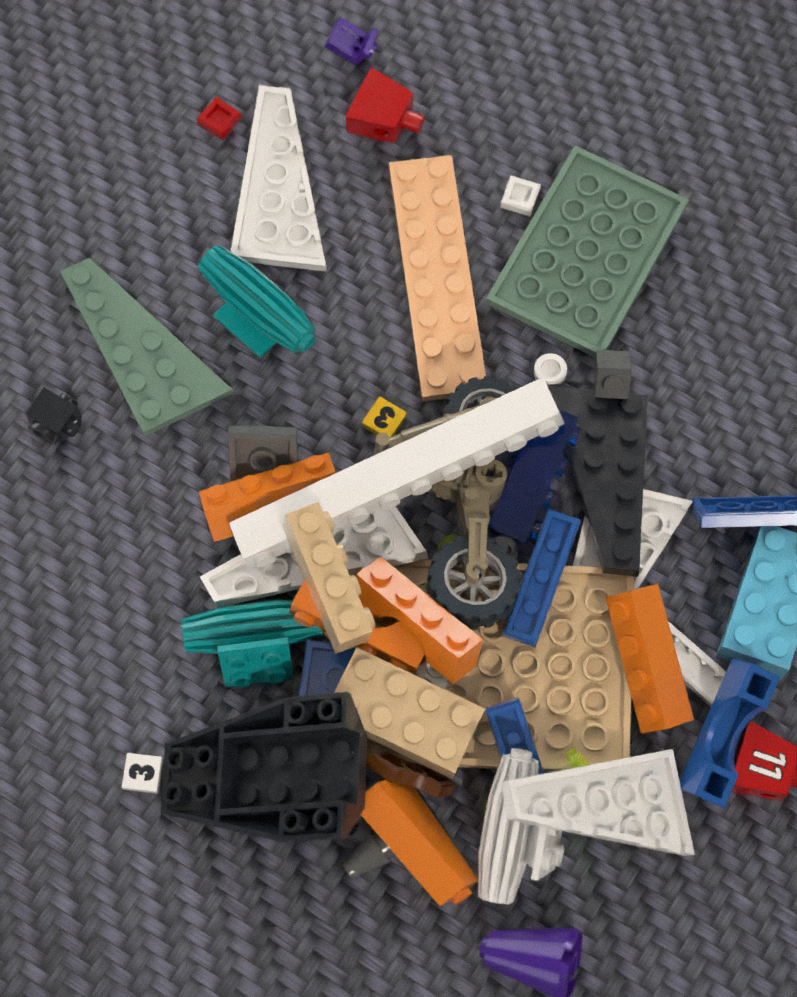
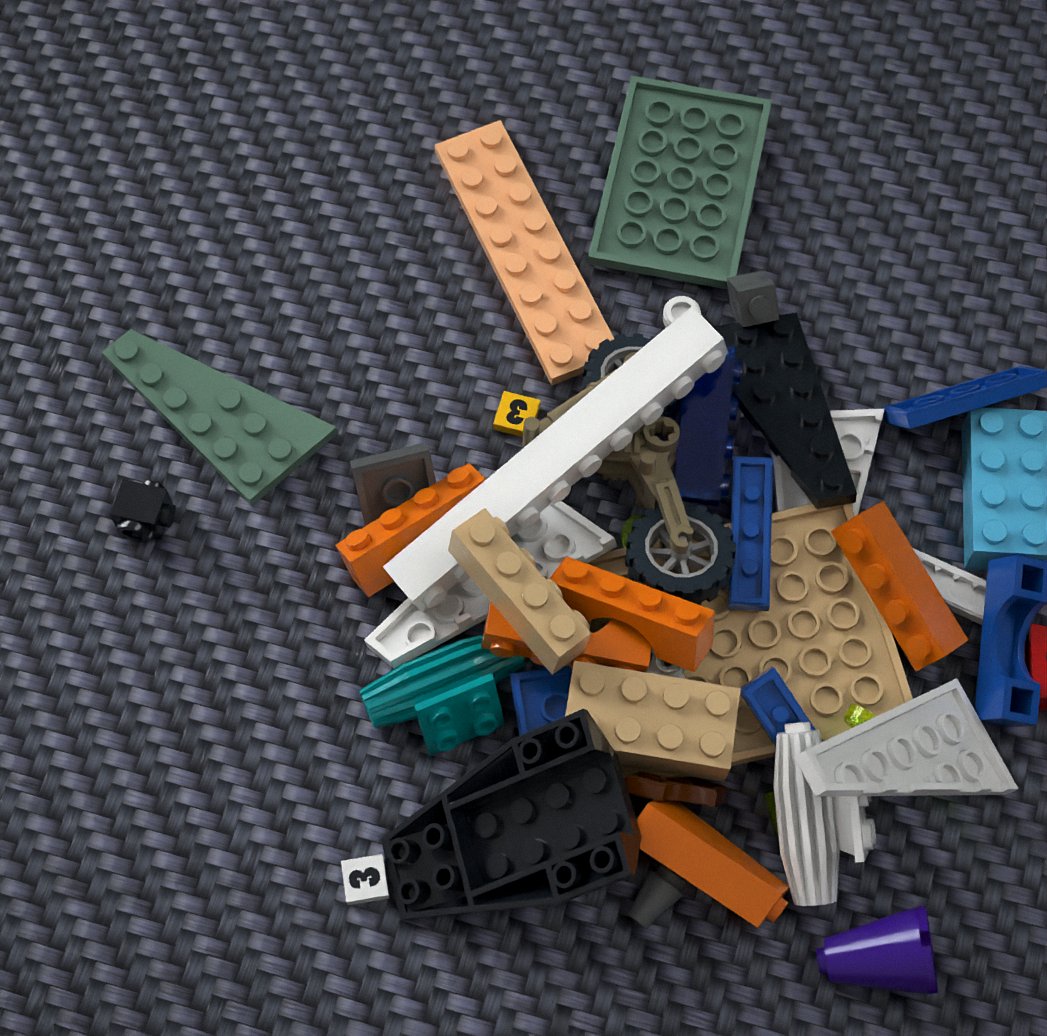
camera: 15 degrees left, 5 degrees down
red tile [197,97,241,141] -> none
teal plate [198,245,316,358] -> none
white wing [231,85,327,272] -> none
dark purple bracket [324,17,379,66] -> none
red torso [345,68,425,143] -> none
white tile [500,176,541,217] -> none

